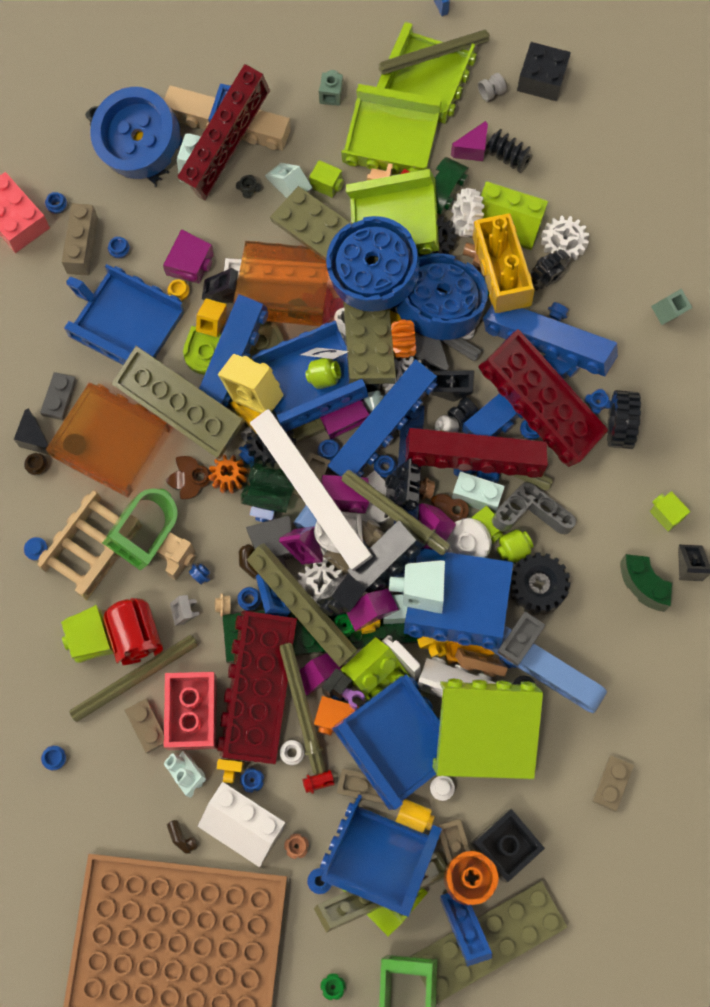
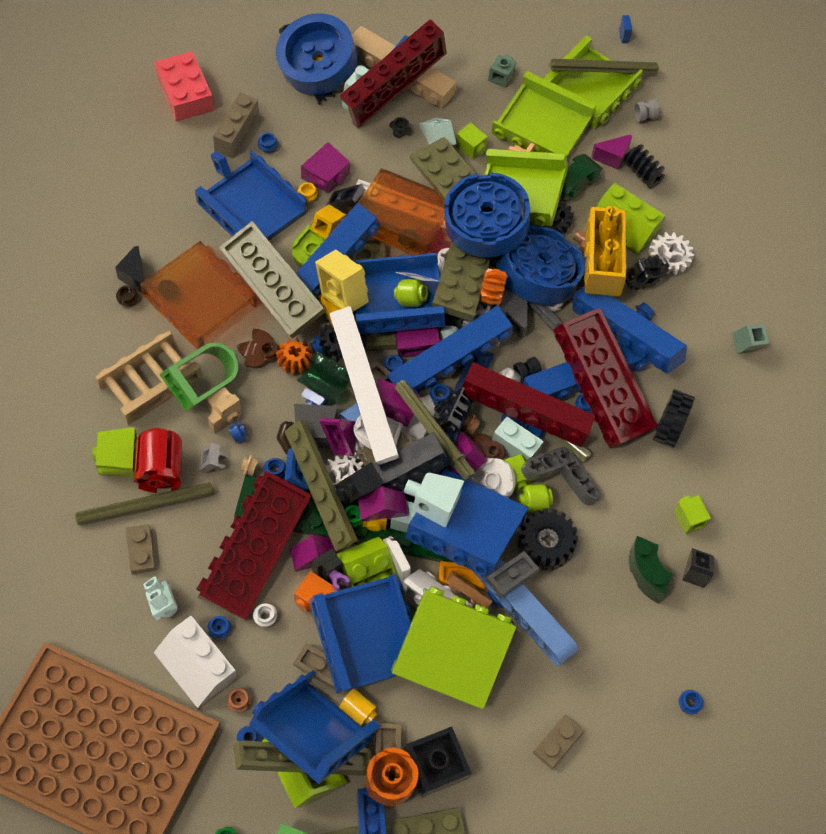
camera: 10 degrees right, 10 degrees down
blue plate [24,537,48,561] -> none
dark grey plate [40,372,77,421] -> none
blue plate [41,746,66,771] -> none
blue plate [45,192,67,214] -> none
coral brick [164,672,217,750] -> none
dark brown arm [167,820,198,854] -> none
yellow tile [217,759,245,784] -> none
olive axle [280,643,326,774] -> none
red pin [302,770,335,794] -> none
yellow tile [417,637,450,658] -> none
black slope [430,370,474,402] -> none
white plate [430,776,455,801] -> none
white gear [451,188,484,237] -> none
black brick [517,42,571,102] -> none
blue plate [585,389,610,414] -> none

